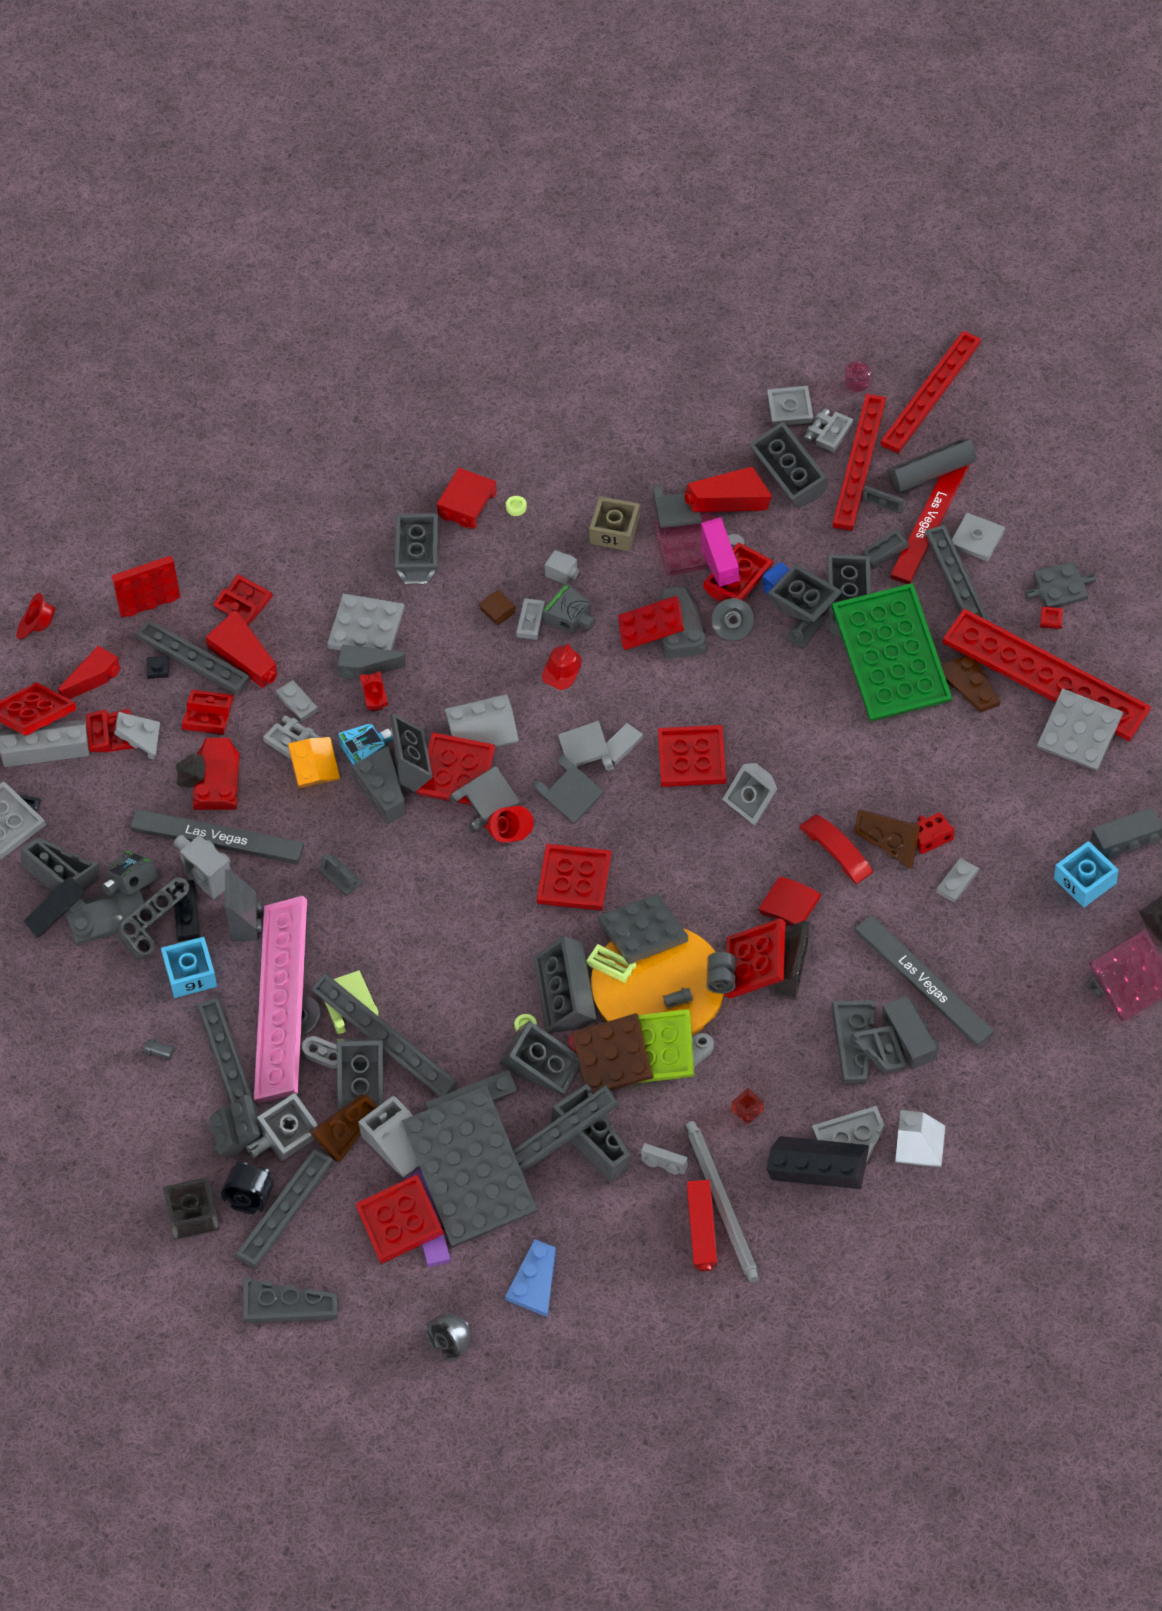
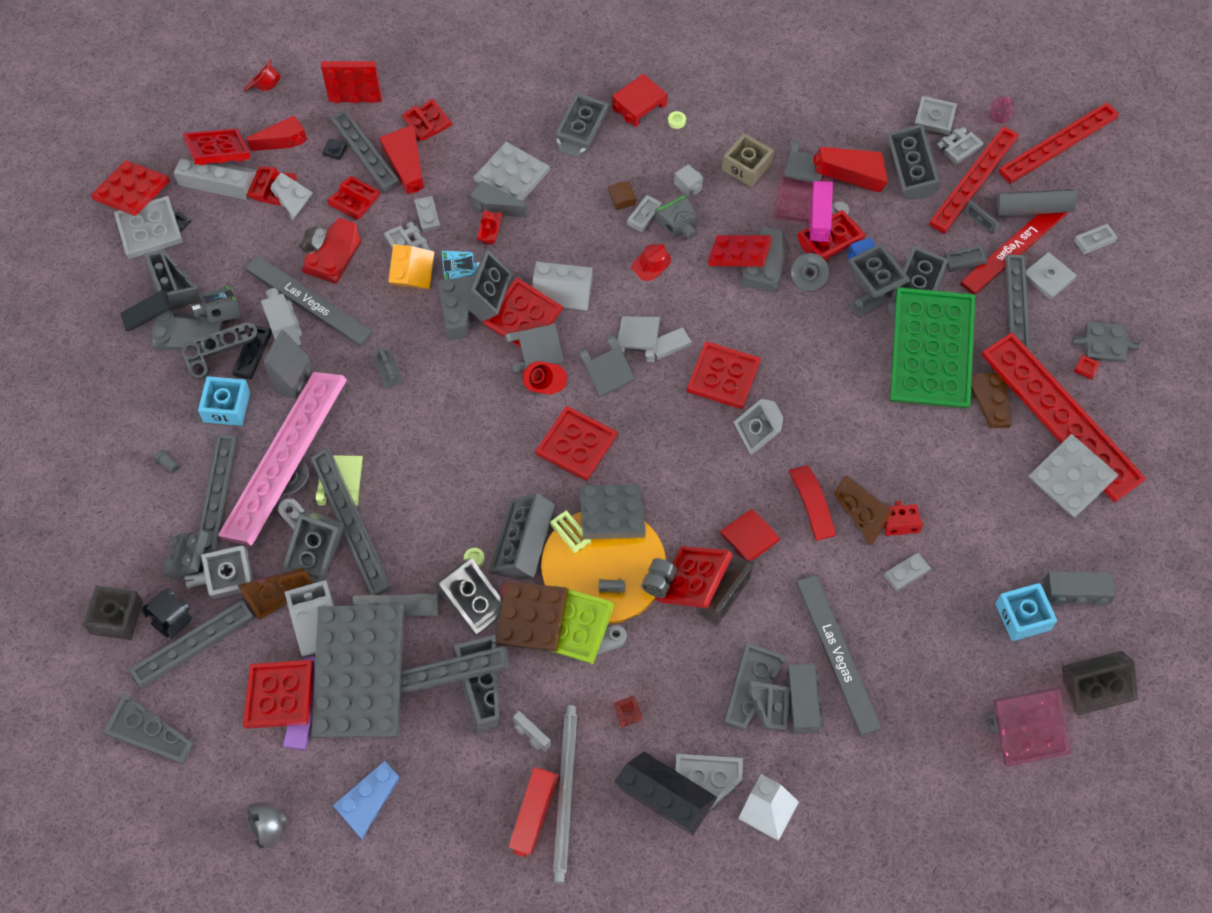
camera: 20 degrees right, 5 degrees up
none -> light grey plate [1074,224,1118,254]

